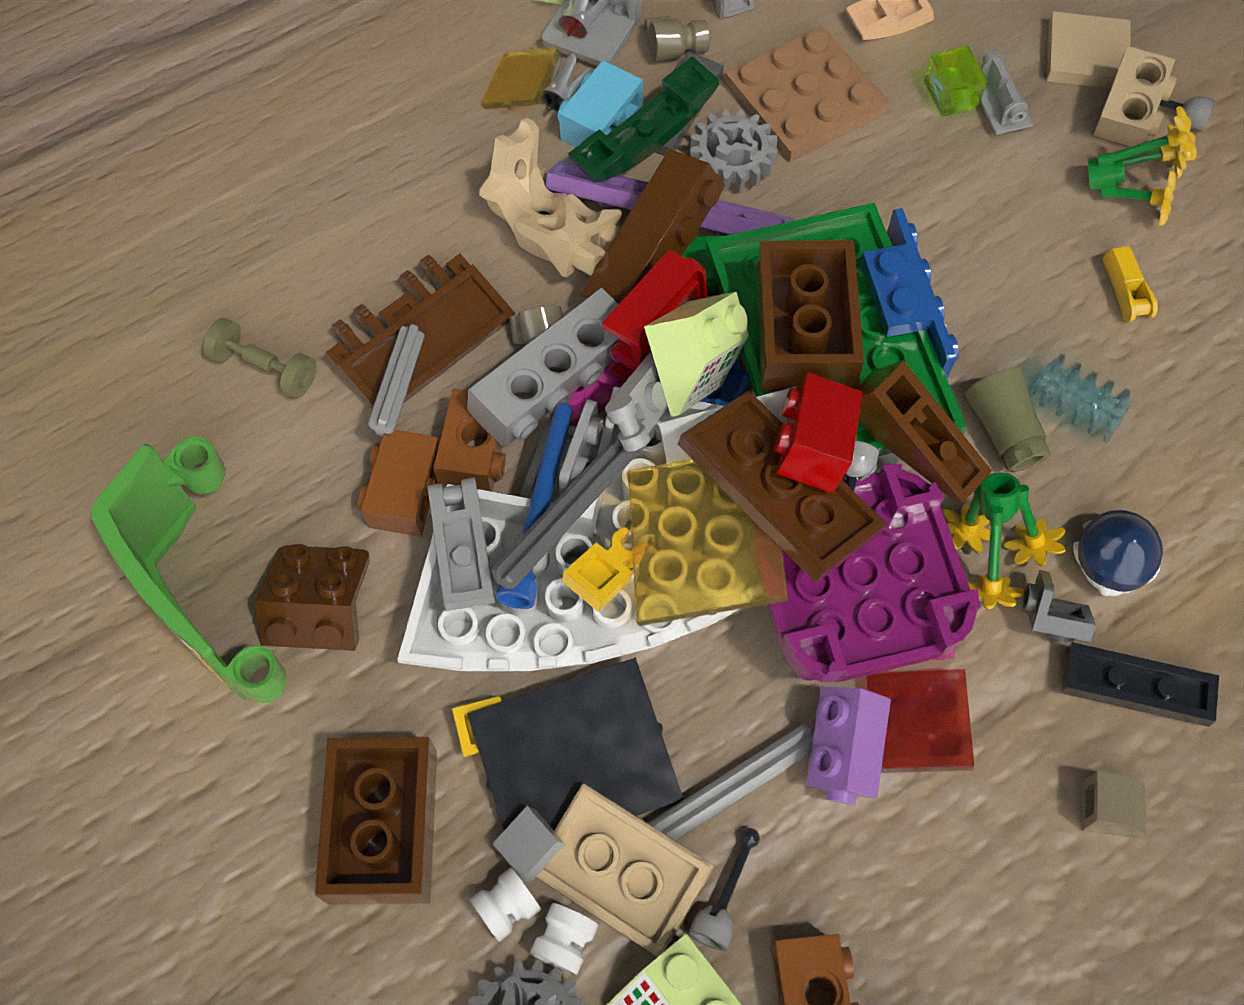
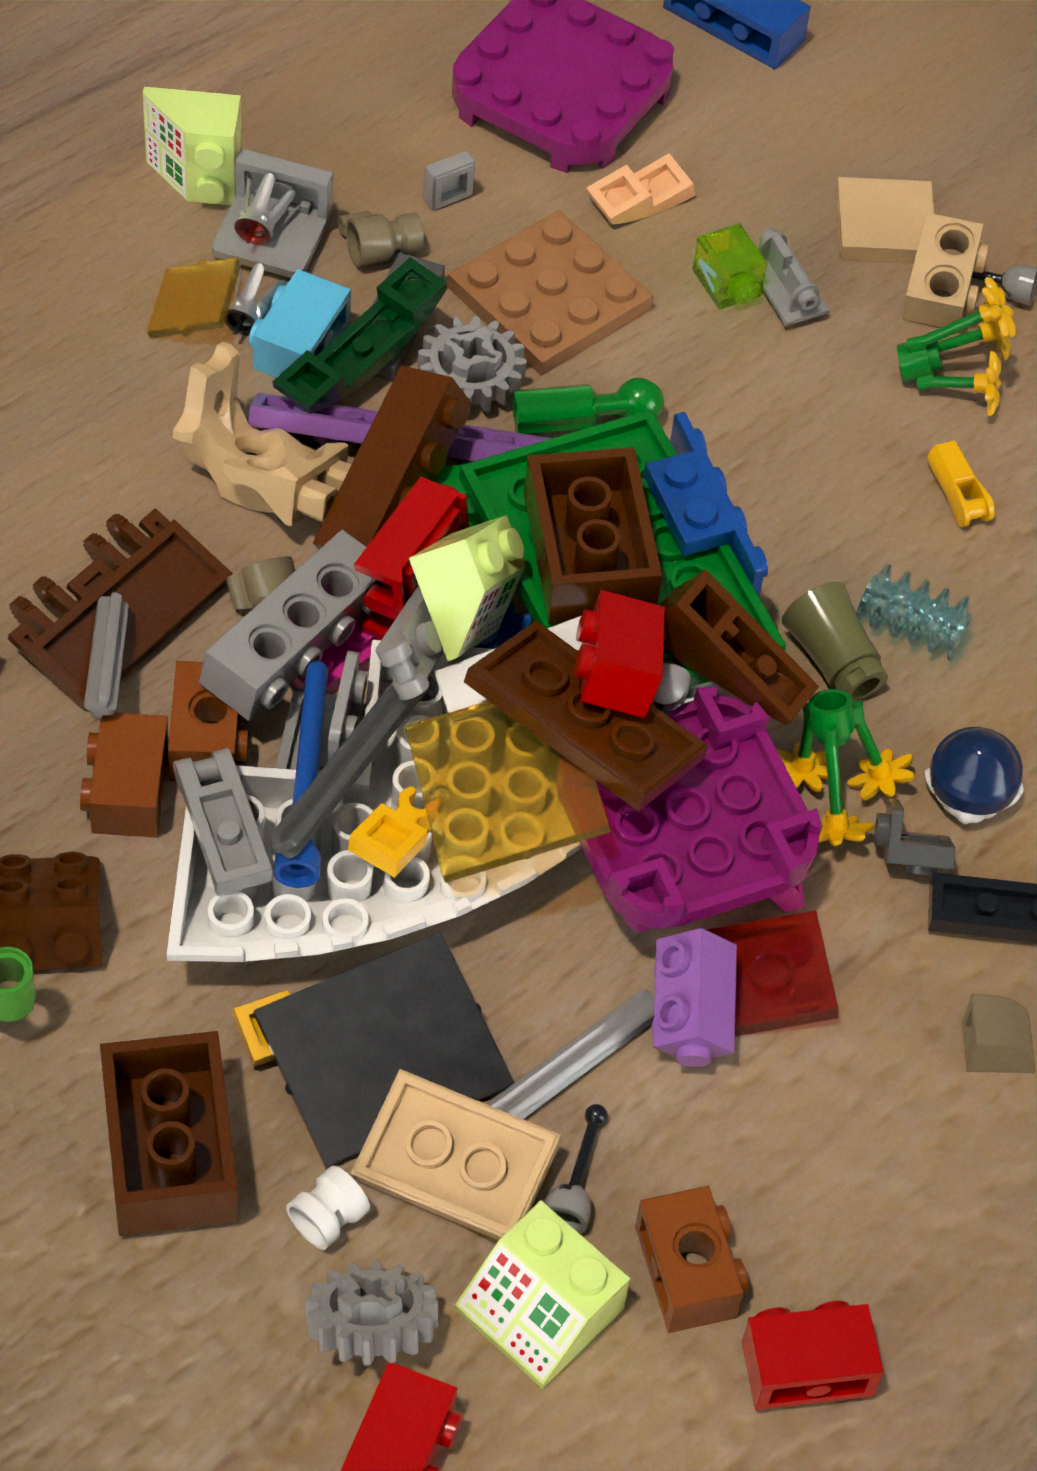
camera: 15 degrees left, 10 degrees down
light grey tile [493,806,565,882] -> none
white wheel [530,903,599,976] -> none
none -> green piece [512,378,664,434]

